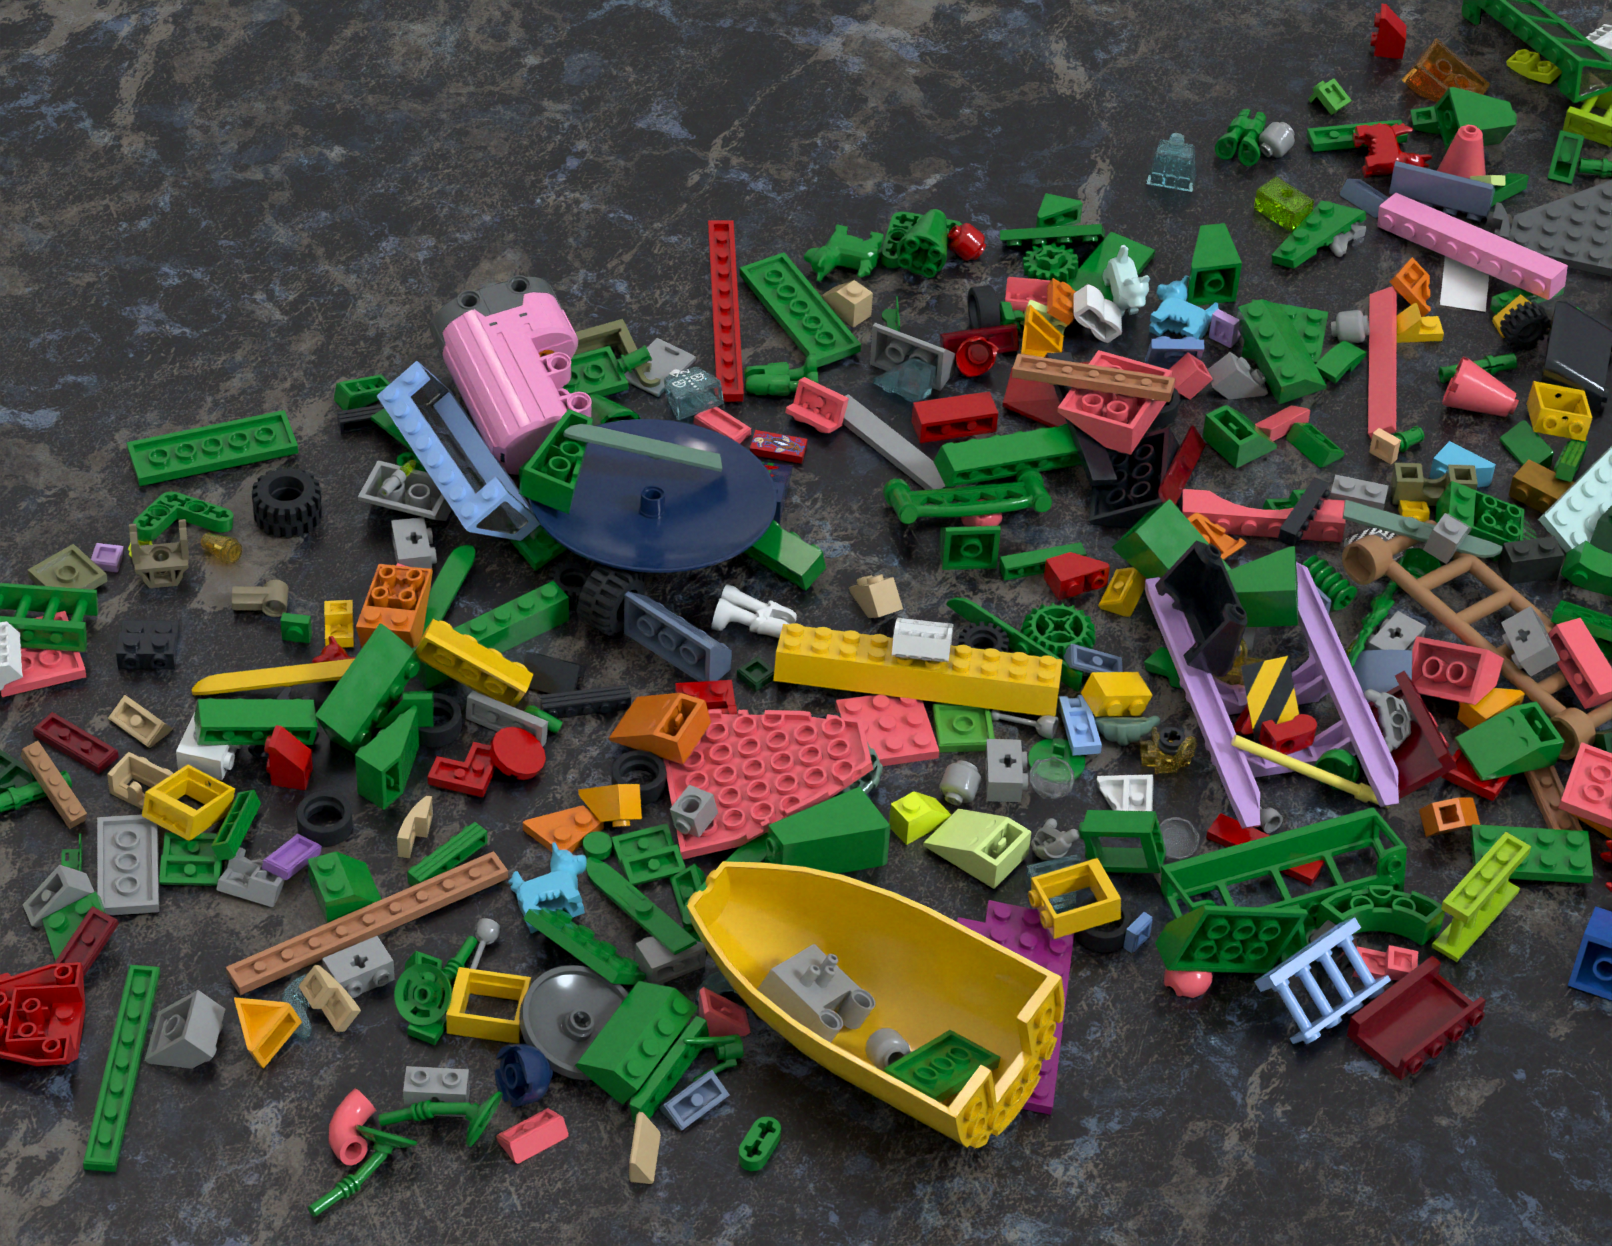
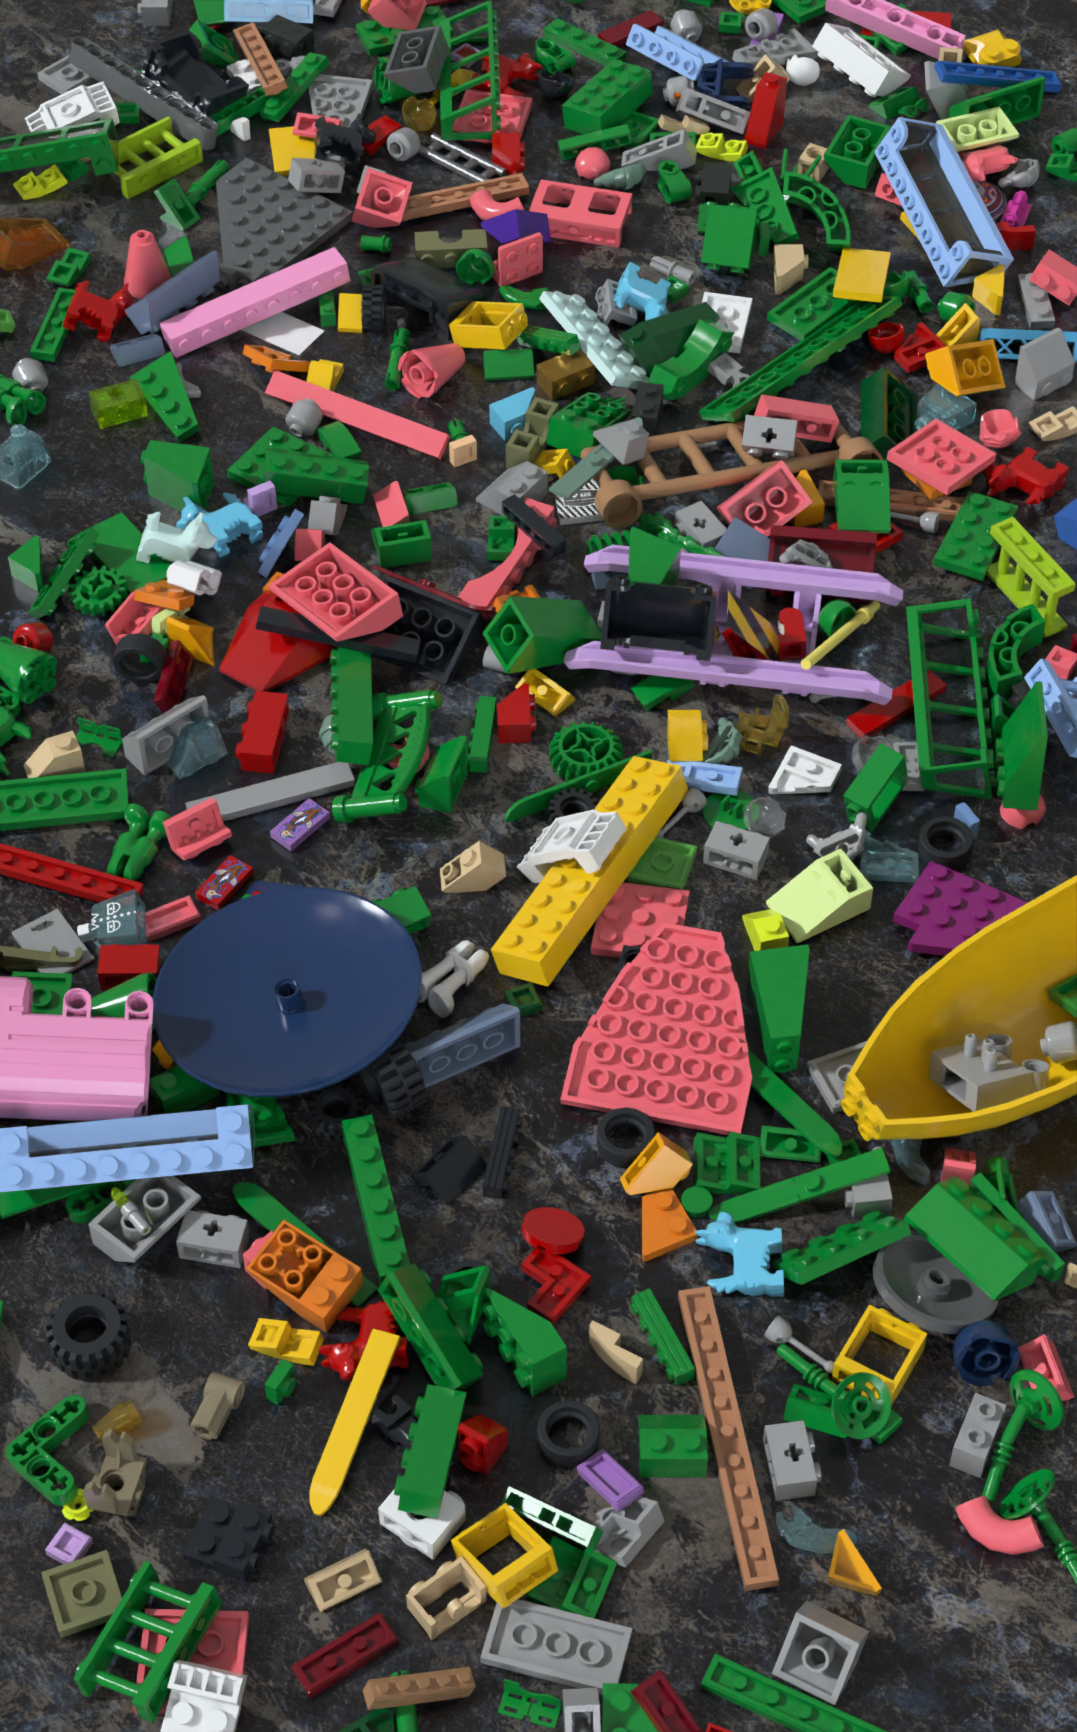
camera: 65 degrees left, 5 degrees up
tan slope [299,965,361,1032] -> none
yellow slope [415,619,533,708] -> none
light grey plate [466,691,548,747] -> none
green wedge [519,409,593,514] -> none
green arm [524,705,563,734] -> none
sand green piece [564,424,722,472] -> none
orange slope [609,693,711,764] -> none
green pin [617,345,652,374] -> none
light grey brick [670,785,718,838] -> none
red plate [675,680,737,714] -> none
light grey head [939,760,981,806] -> none
red hair [955,336,999,377] -> none
nougat plate [1012,353,1175,402] -> none
yellow window [1028,858,1121,939] -> none
sand blue slope [1064,643,1123,673] -> none
black bush [1158,727,1185,756] -> none
orange slope [1419,798,1480,837] -> none
green slope [1434,87,1517,152] -> none
yellowish green tile [1470,175,1505,186] -> none
none -> red brick [97,944,162,991]
none -> tile [270,798,330,851]
none -> light grey hinge [890,511,940,534]

